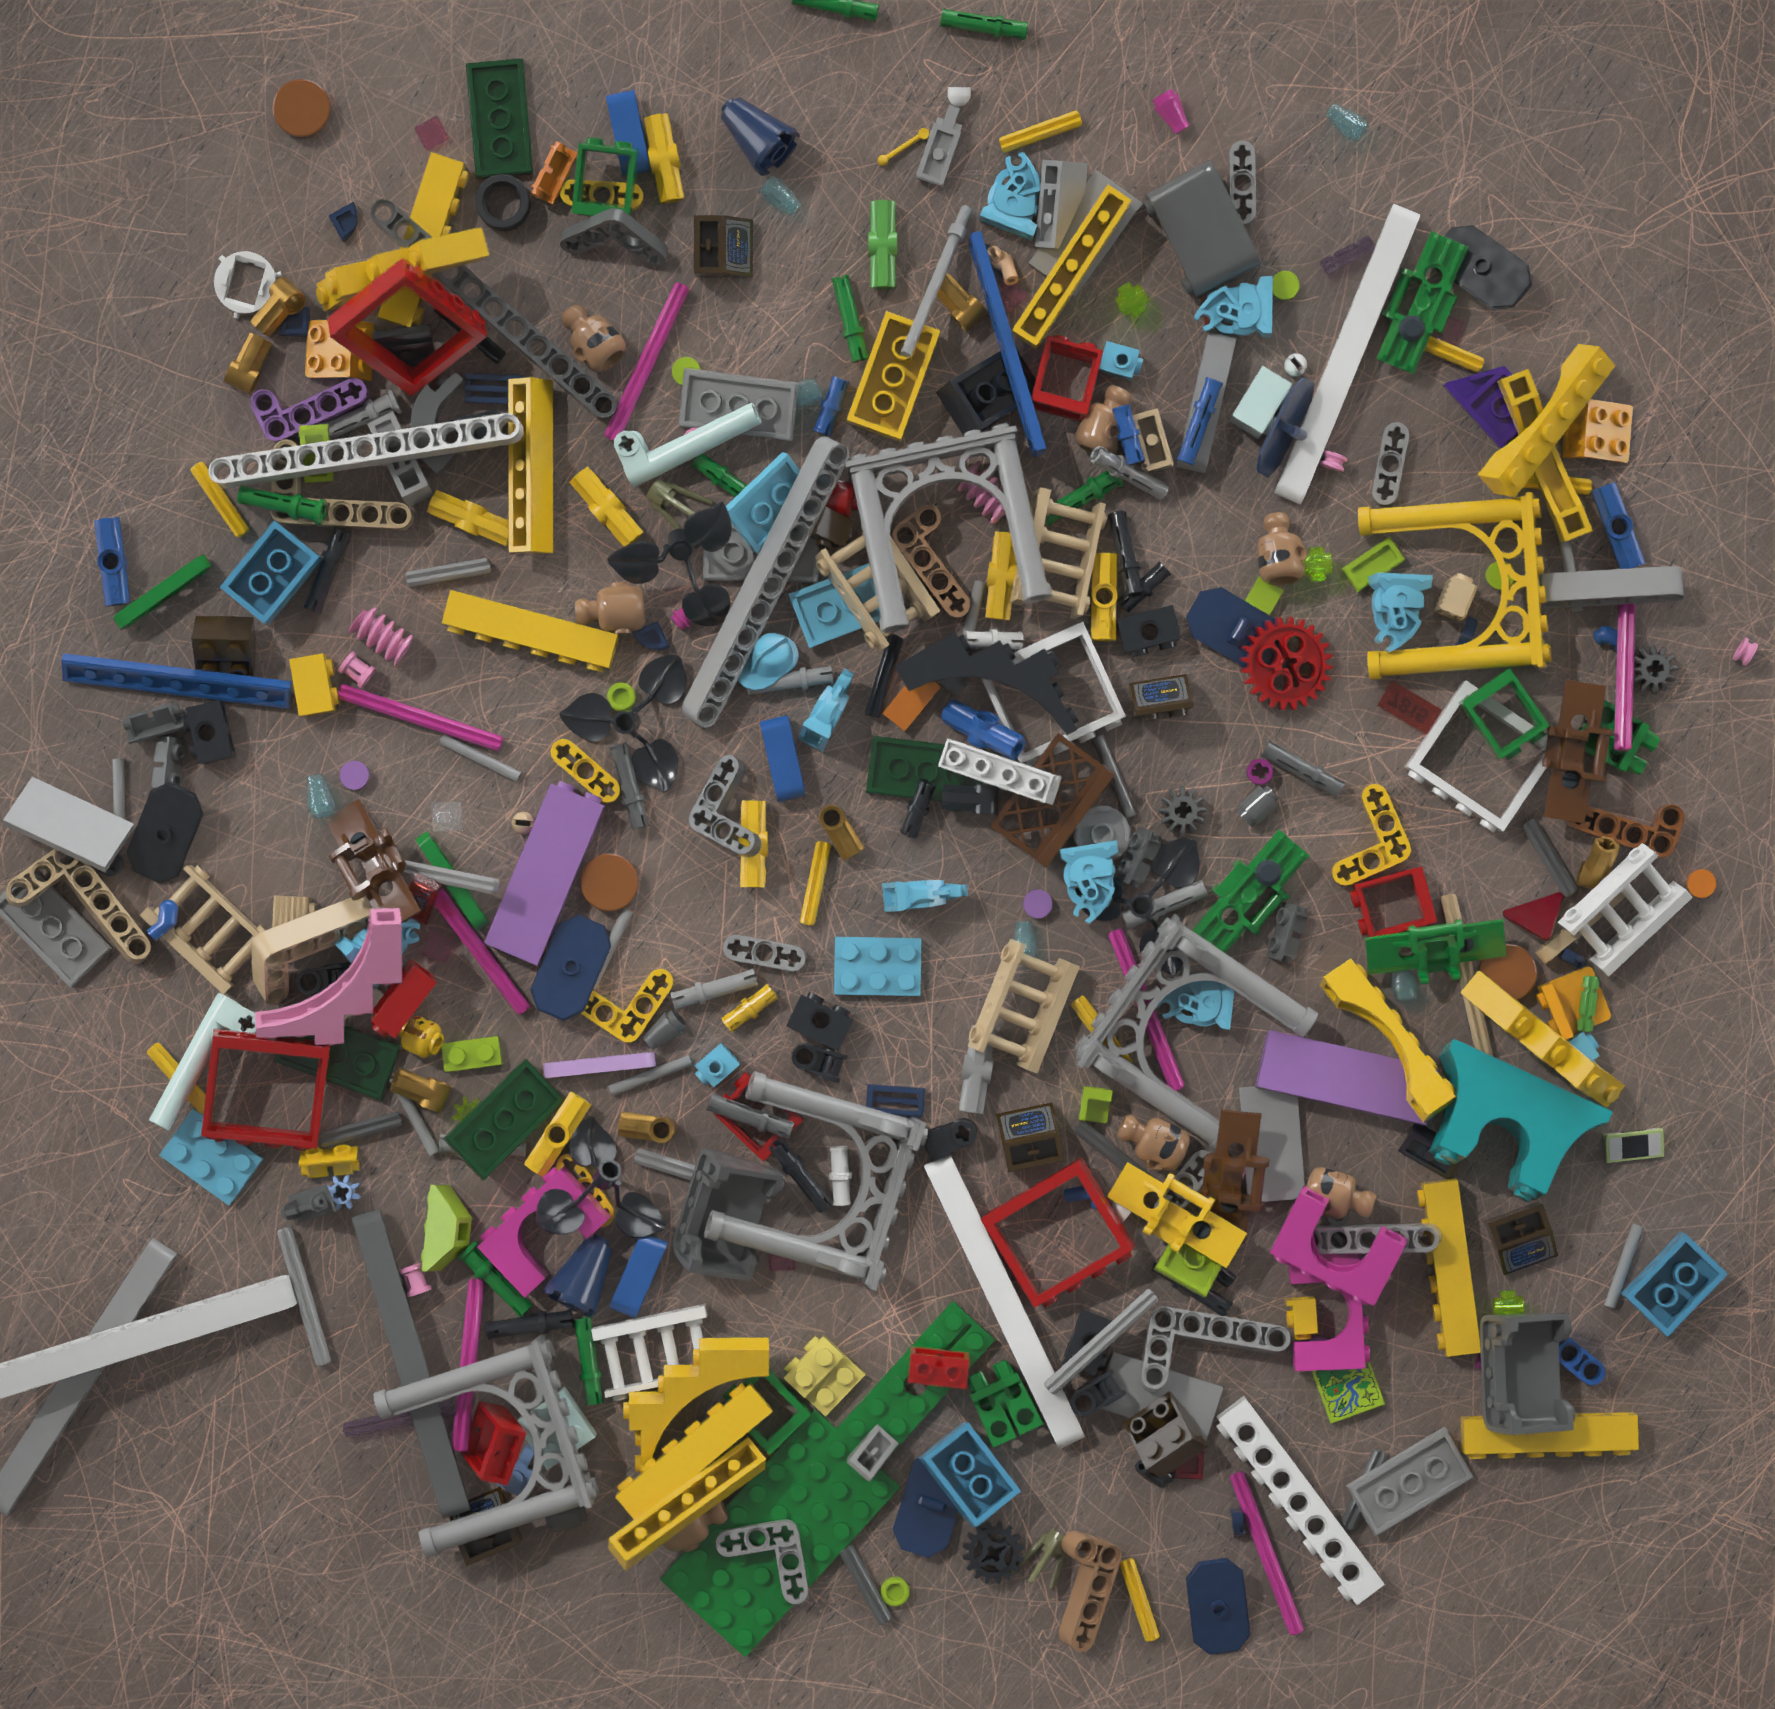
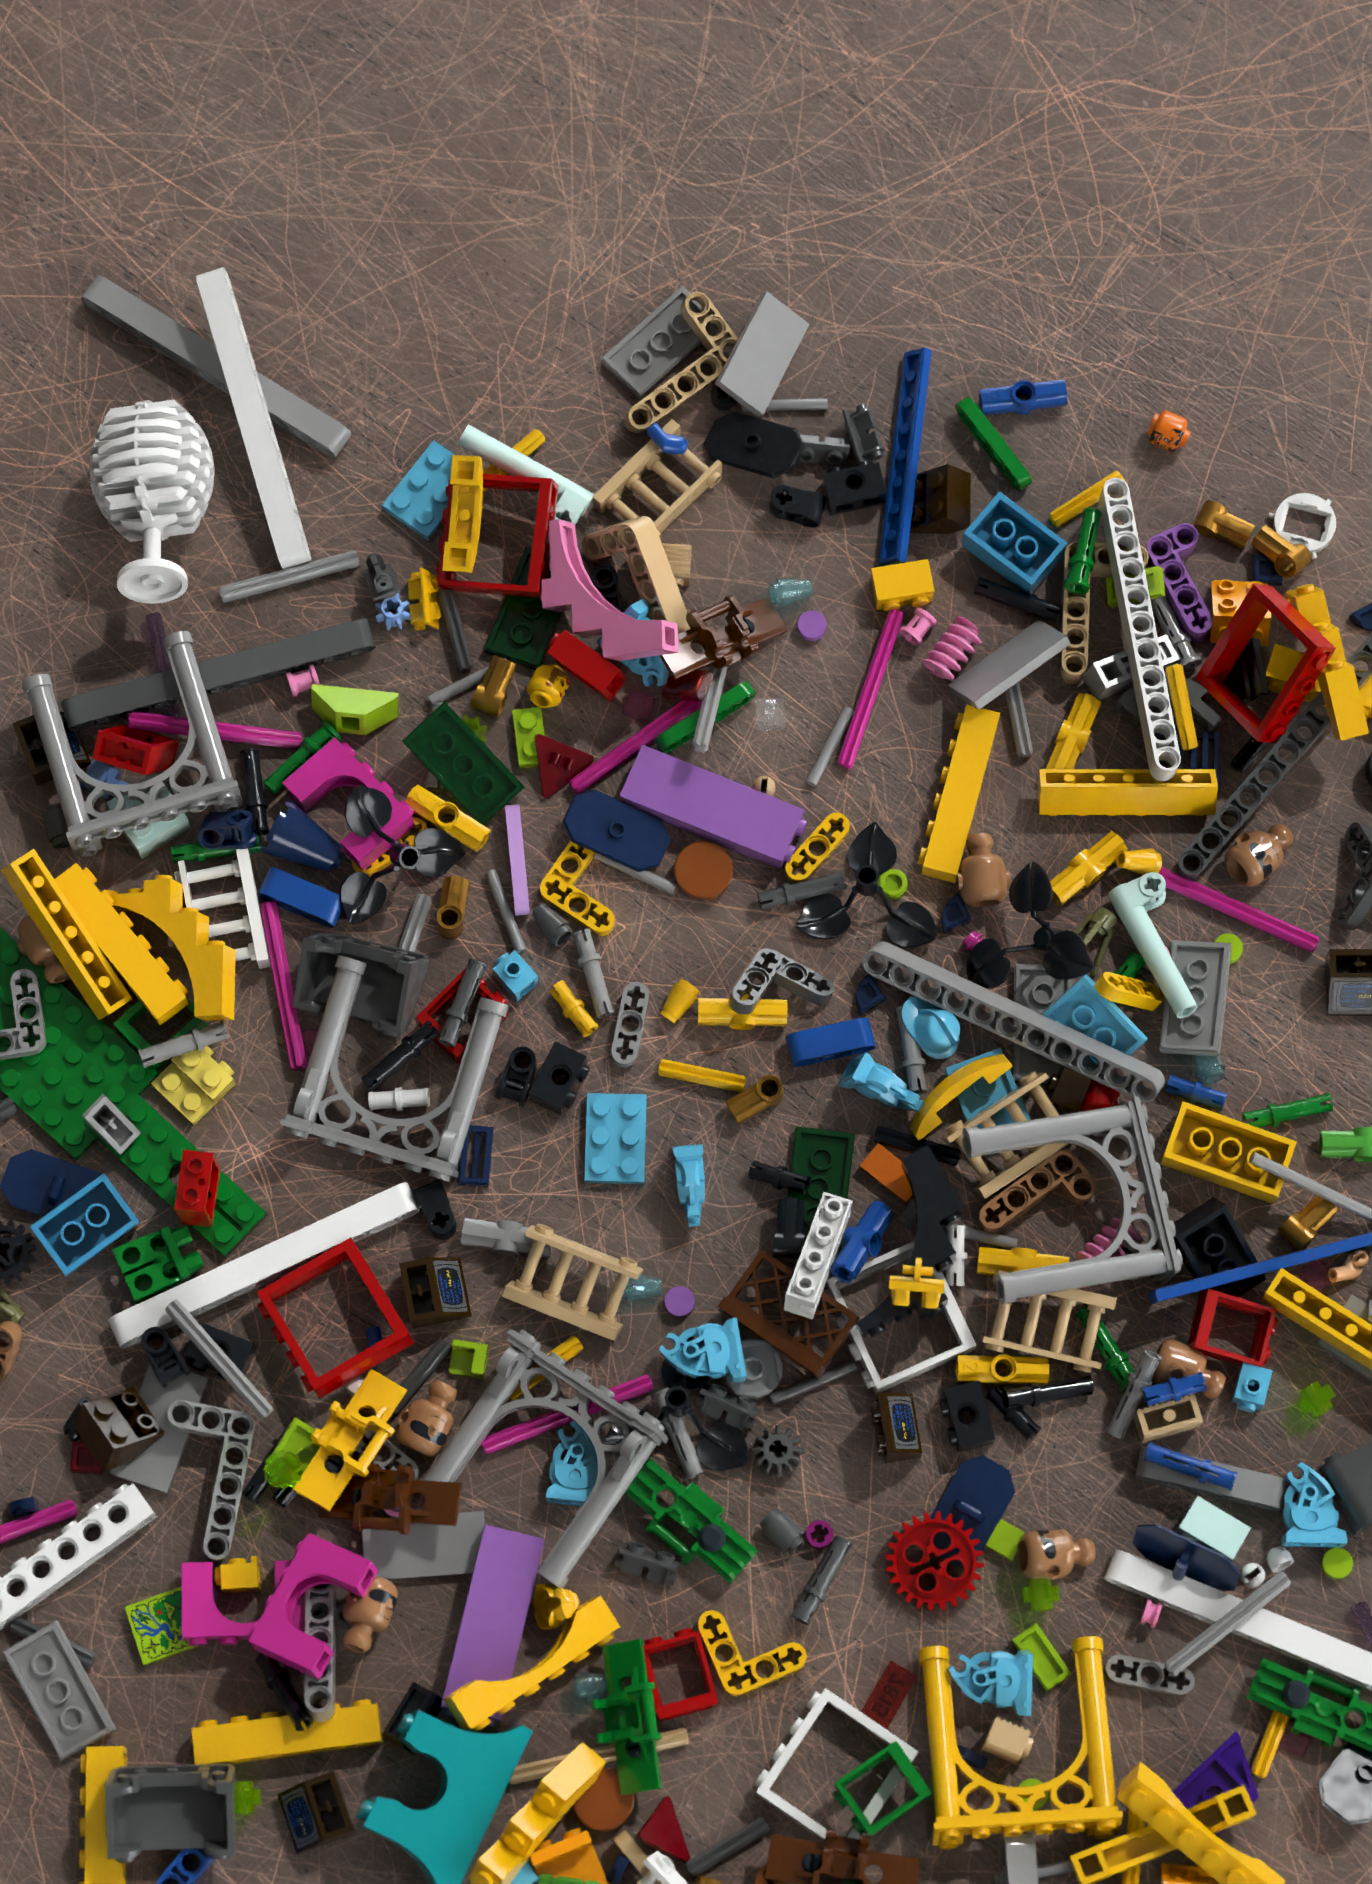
camera: 90 degrees right, 15 degrees down
none -> white plant [89,399,215,604]
none -> light grey pin [138,1021,229,1068]
none -> dark blue piece [197,810,257,850]
none -> black pin [255,1653,313,1731]
none -> dark pink axle [260,901,308,1071]
none -> clear neon green gear [264,1450,302,1490]
none -> yellow slope [442,455,483,573]
none -> yellow hair [533,1583,579,1630]
none -> dark red piece [534,734,594,798]
none -> yellow cone [660,978,700,1024]
none -> black piece [769,485,827,528]
none -> dark blue tile [856,974,886,1015]
none -> yellow hips [889,1257,945,1309]
none -> yellow slope [910,1054,1013,1140]
none -> light grey tile [947,620,1071,710]
none -> yellow beam [1094,972,1164,1011]
none -> yellow cone [1116,848,1162,875]
none -> orange head [1146,410,1191,453]
none -> light grey axle [1164,1571,1291,1676]
none -> yellow axle [1166,664,1198,750]
none -> white hinge [1267,1546,1294,1573]

